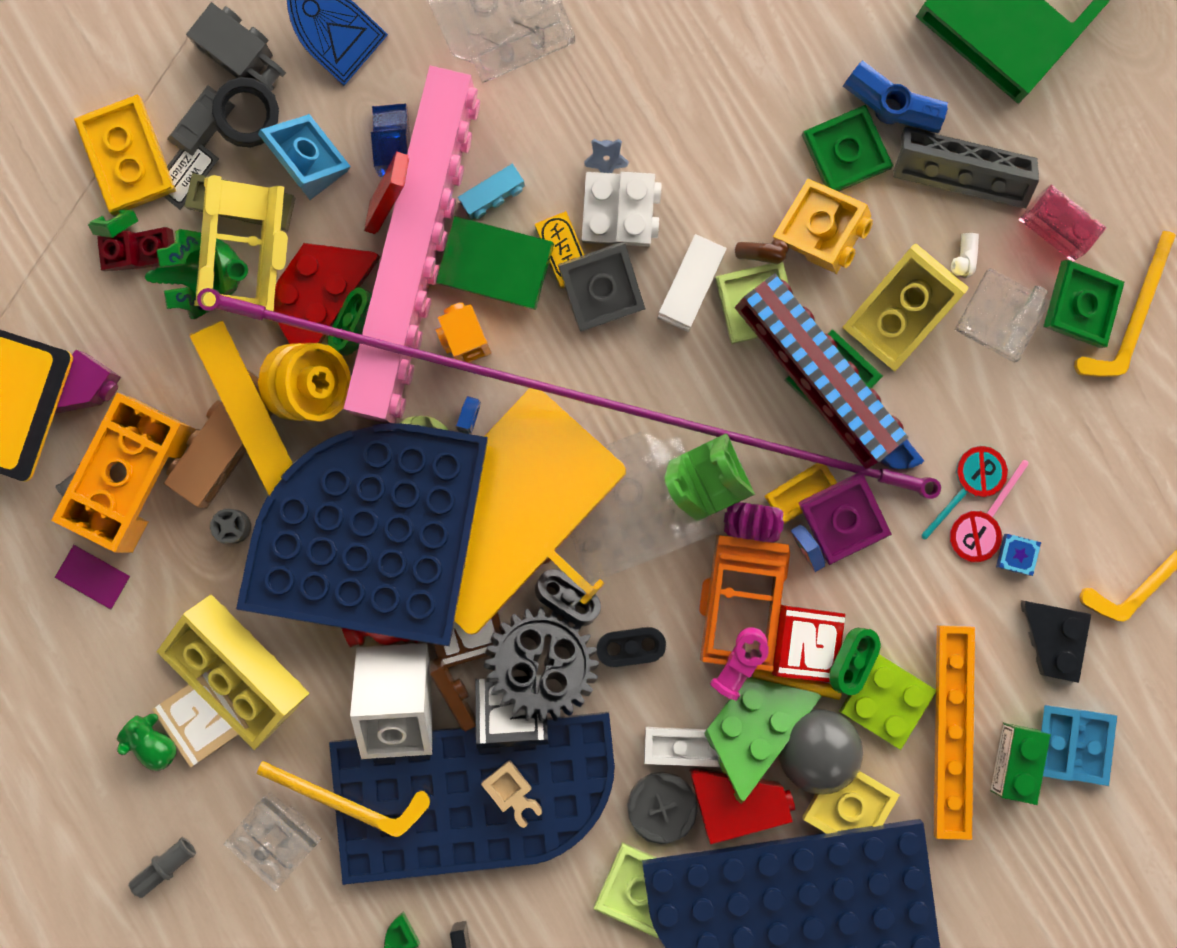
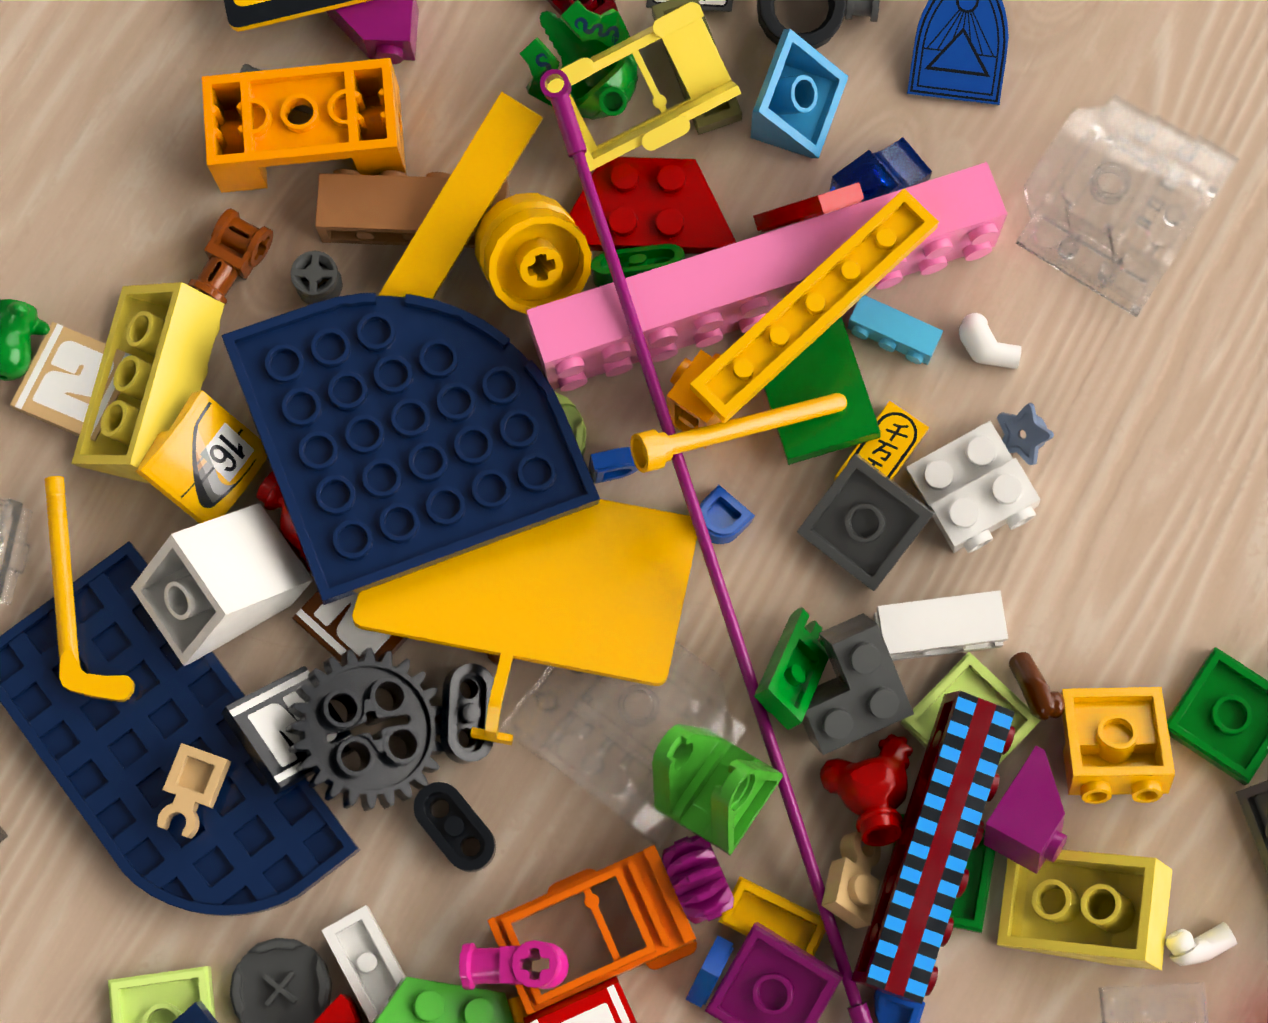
camera: 65 degrees right, 10 degrees down
magenta sticker [54,544,130,609] -> none
reddish brown plate [429,656,476,732] -> none
none -> yellow slope [135,390,267,524]
none -> dark orange connector [187,208,274,307]
none -> yellow piece [630,393,847,473]
none -> yellow plate [690,188,939,424]
none -> blue tile [700,485,755,544]
none -> green hinge [754,607,829,730]
none -> dark grey brick [802,613,914,755]
none -> red animal [820,734,913,846]
none -> tan plate [821,831,881,929]
none -> white arm [959,313,1021,369]
none -> magenta slope [983,746,1067,874]

